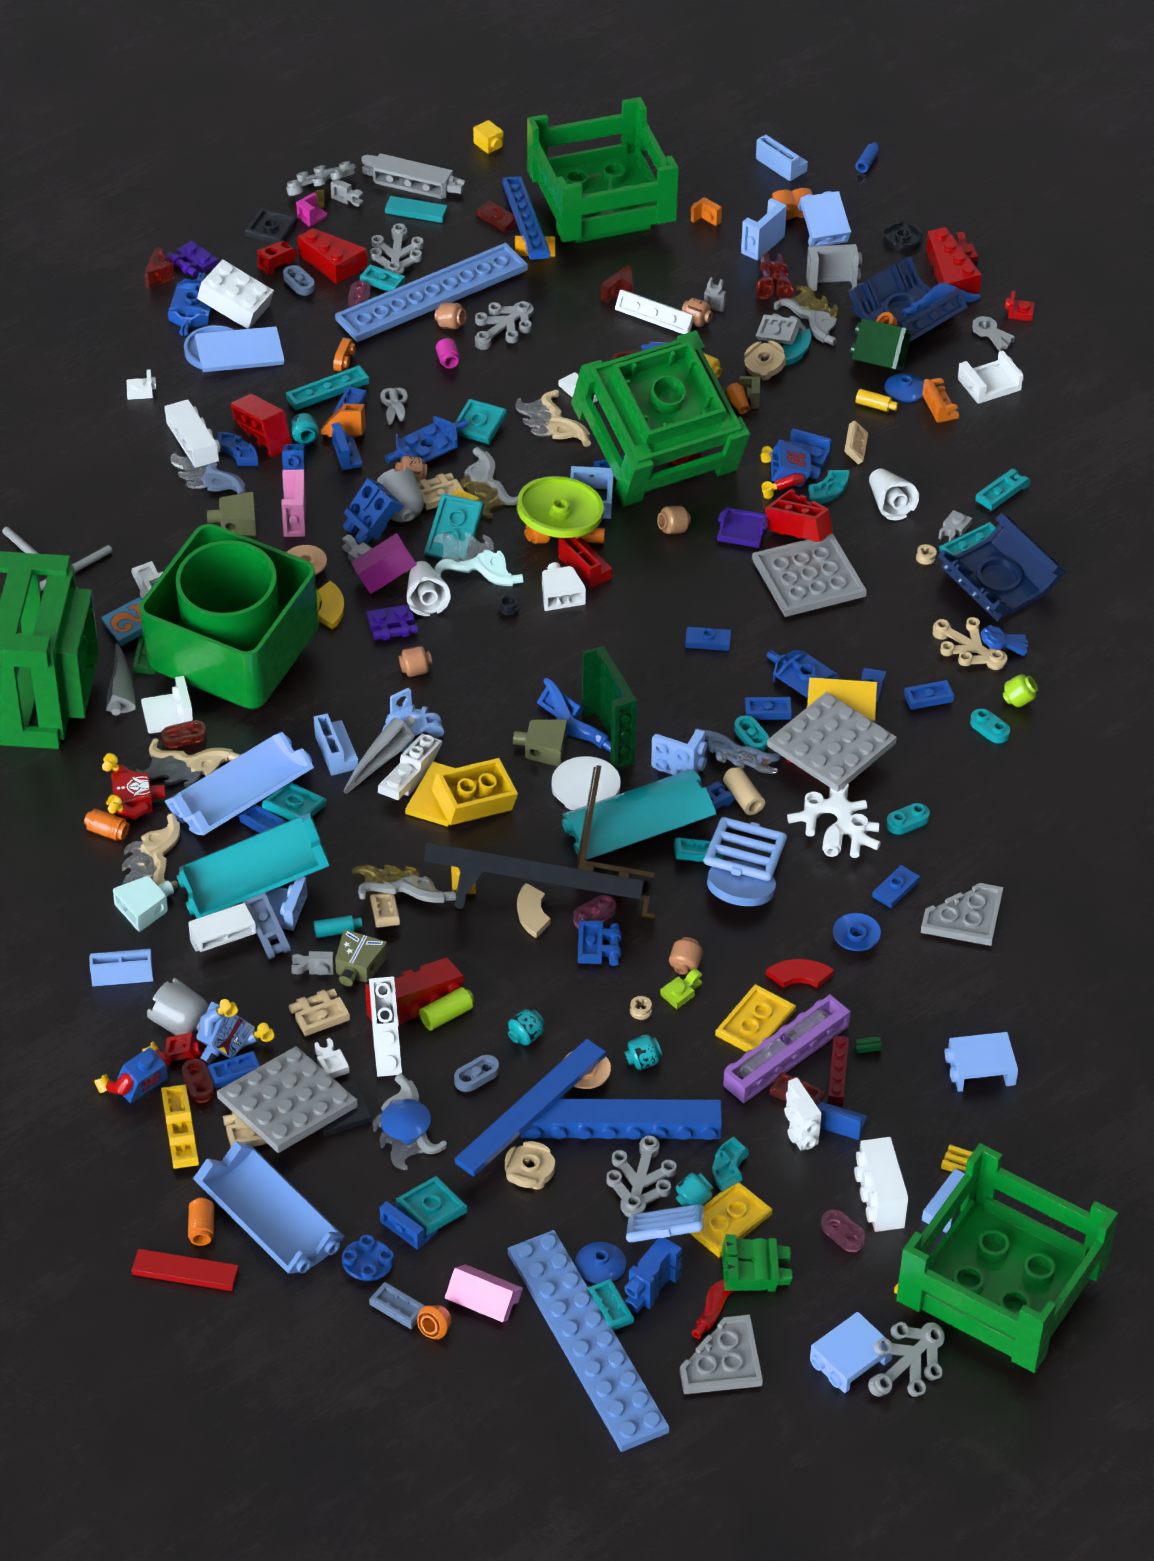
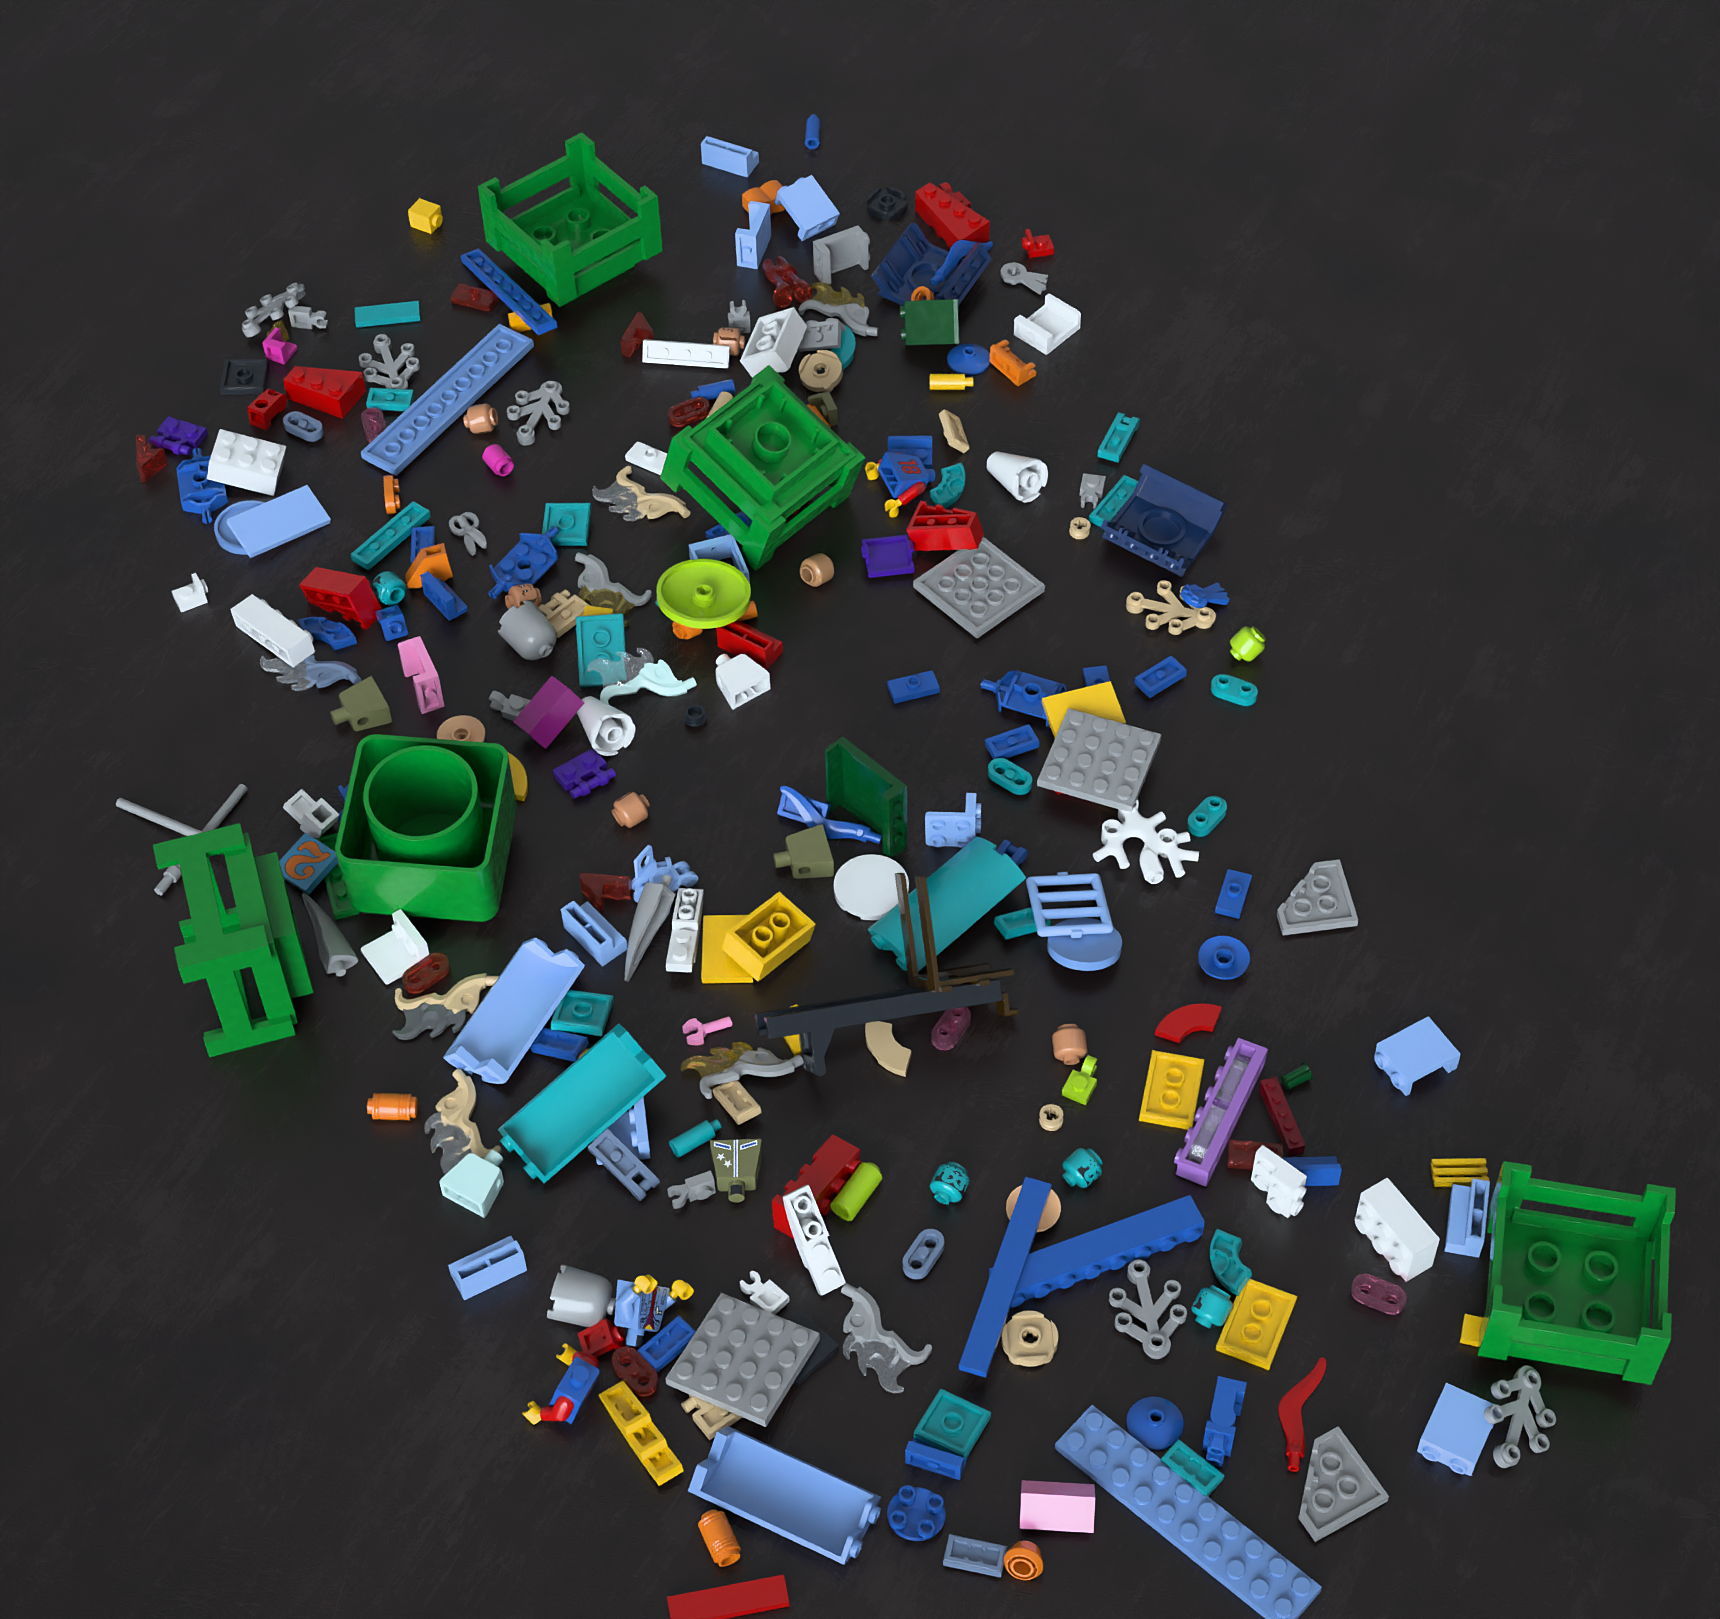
camera: 20 degrees left, 5 degrees up
torso [102,753,165,820] -> none
white piece [188,903,256,952] -> none
tan plate [289,988,350,1036] -> none
blue hips [342,478,404,544] -> none
light grey hinge [362,153,465,199] -> none
blue dish [381,1099,431,1144] -> none
blue plate [578,921,622,966] -> none
light blue bar [626,1204,704,1242] -> none
orange bracket [690,197,722,226] -> none
piece [694,728,782,774] -> none
green hips [722,1234,792,1292] -> none
tan brick [723,767,765,815] -> none
none -> clear red slope [580,873,632,913]
none -> bright pink bar [683,1016,732,1046]
none -> white brick [740,307,807,378]

